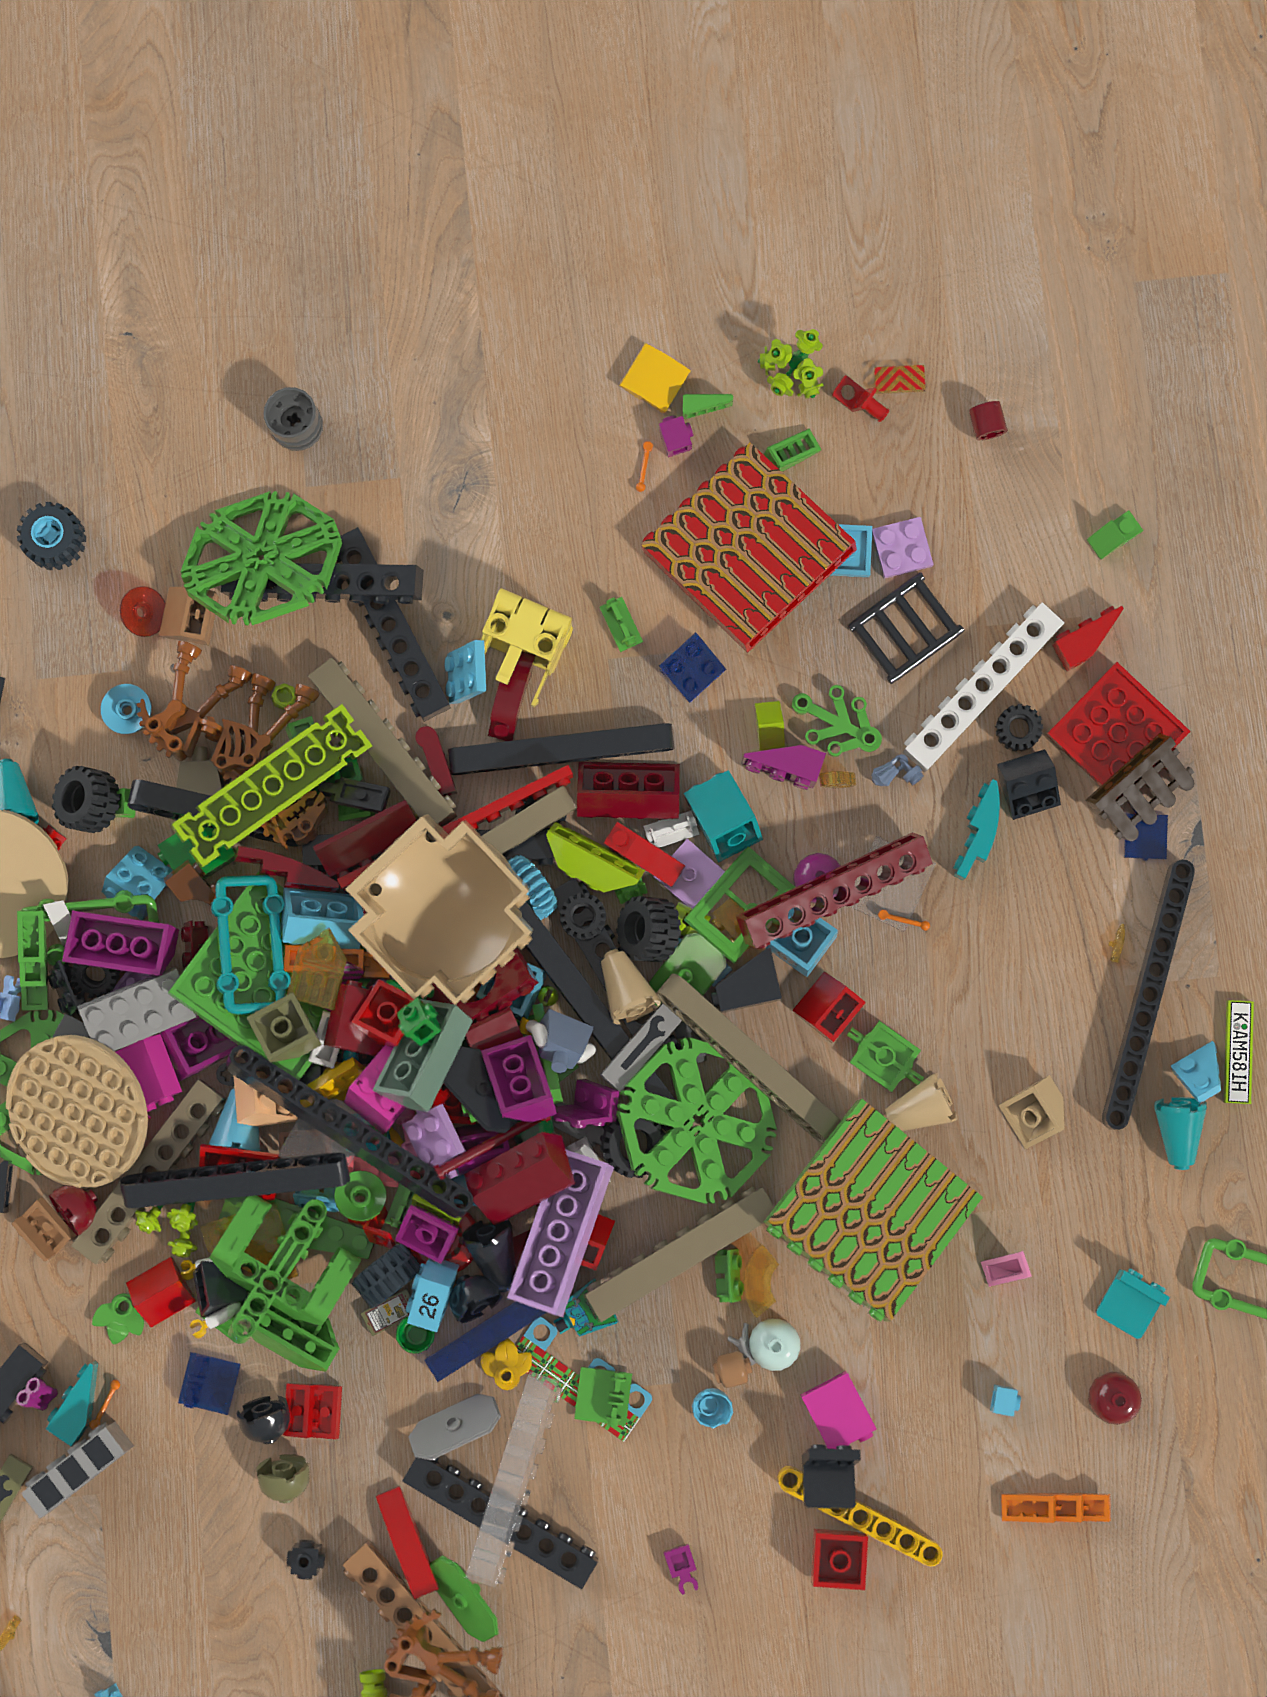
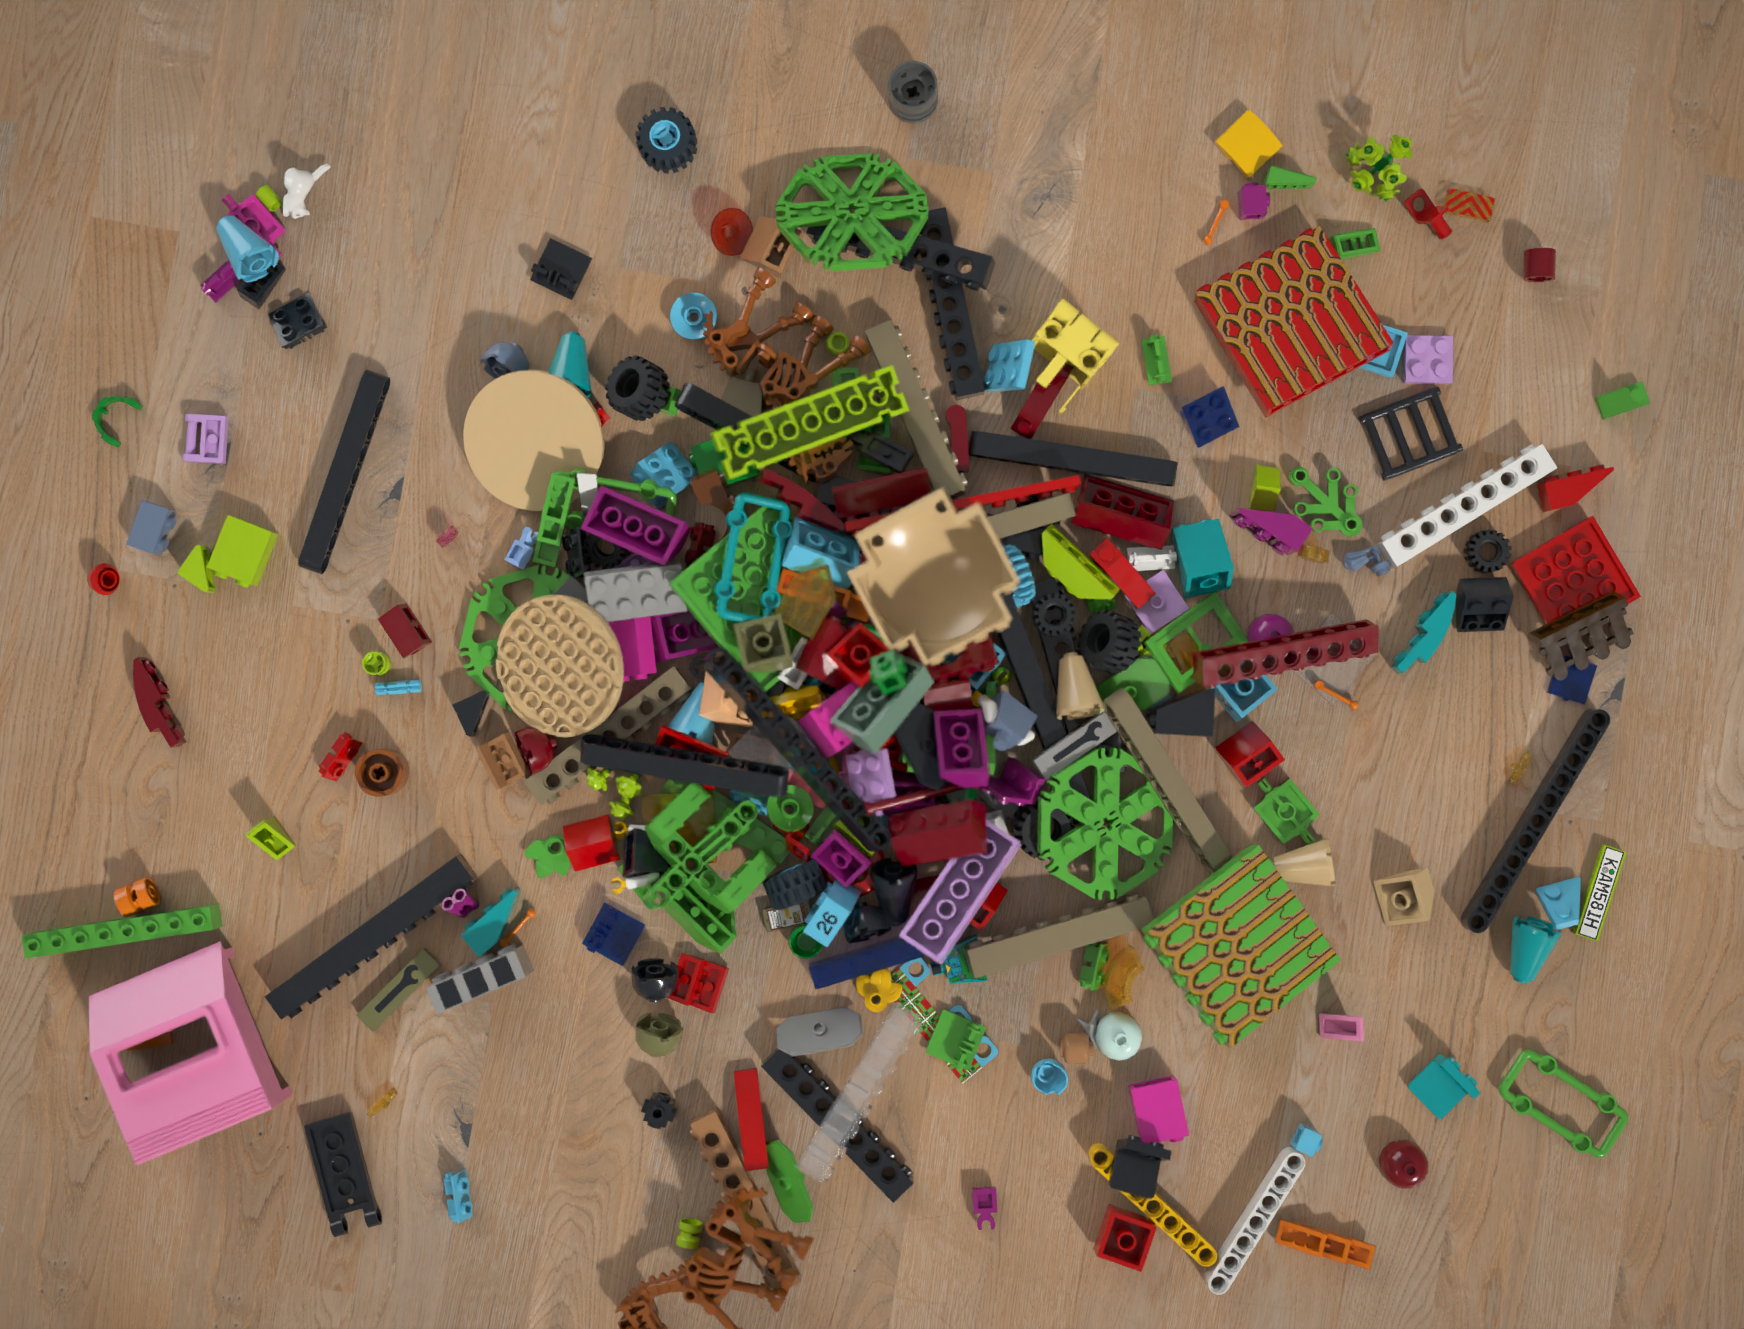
camera: 10 degrees right, 5 degrees up
none -> white beam [1204,1147,1305,1295]

